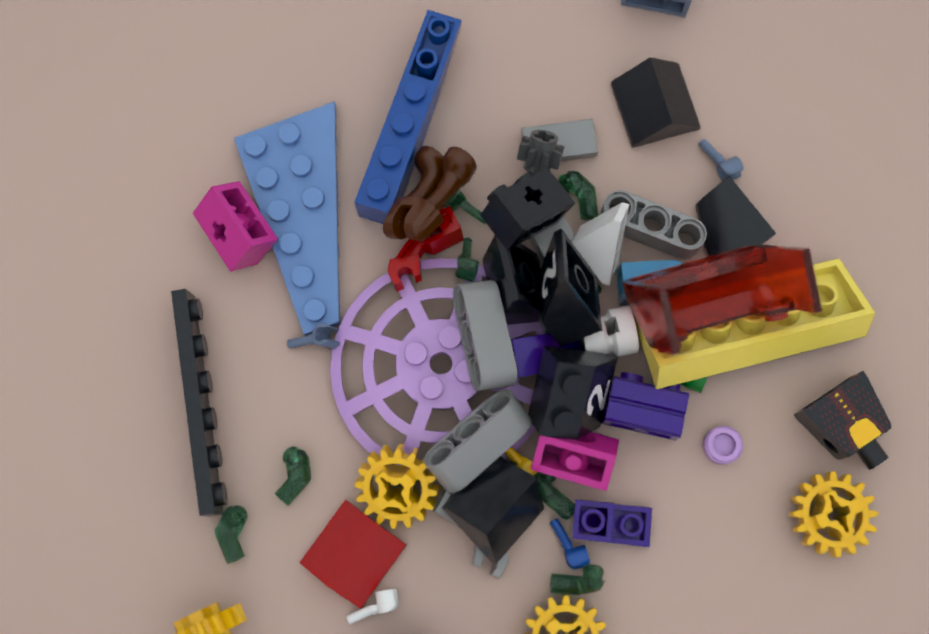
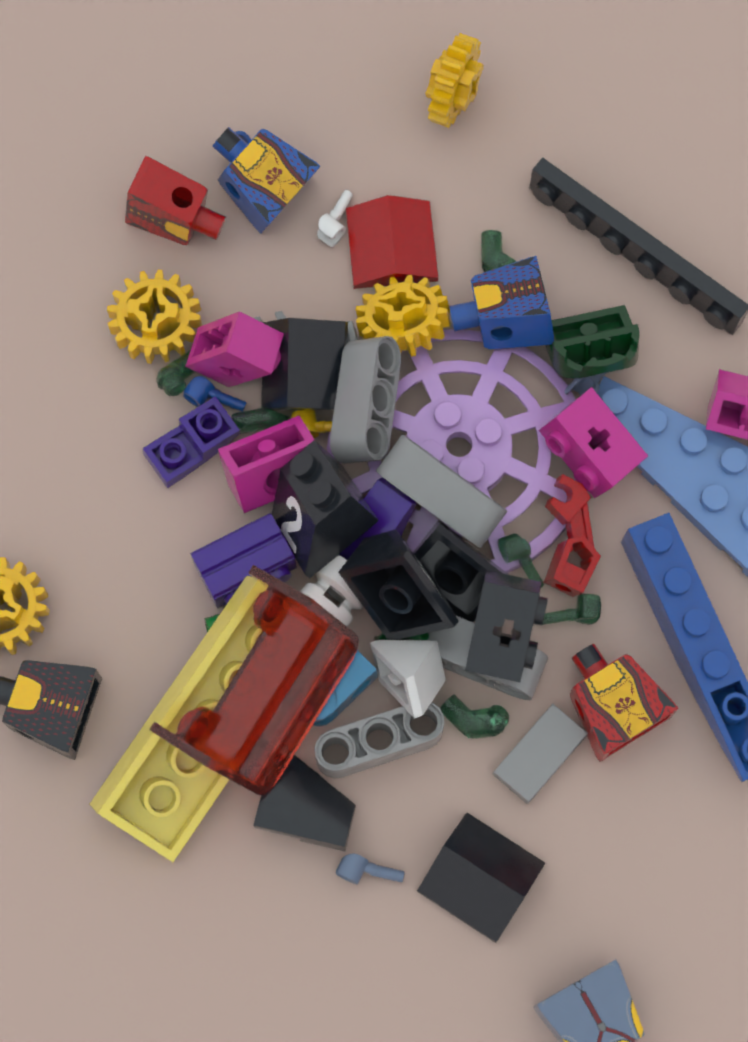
camera: 135 degrees right, 5 degrees down
clear green arm [215,505,248,564] -> none
reddish brown piece [383,146,477,242] -> none
dark grey gear [517,130,564,174] -> none
lavender tile [702,426,743,465] -> none
none -> dark pink brick [185,311,284,388]
none -> blue torso [449,256,555,350]
none -> dark pink brick [538,387,648,498]
none -> dark green slope [545,305,640,379]
none -> torso [570,644,678,762]

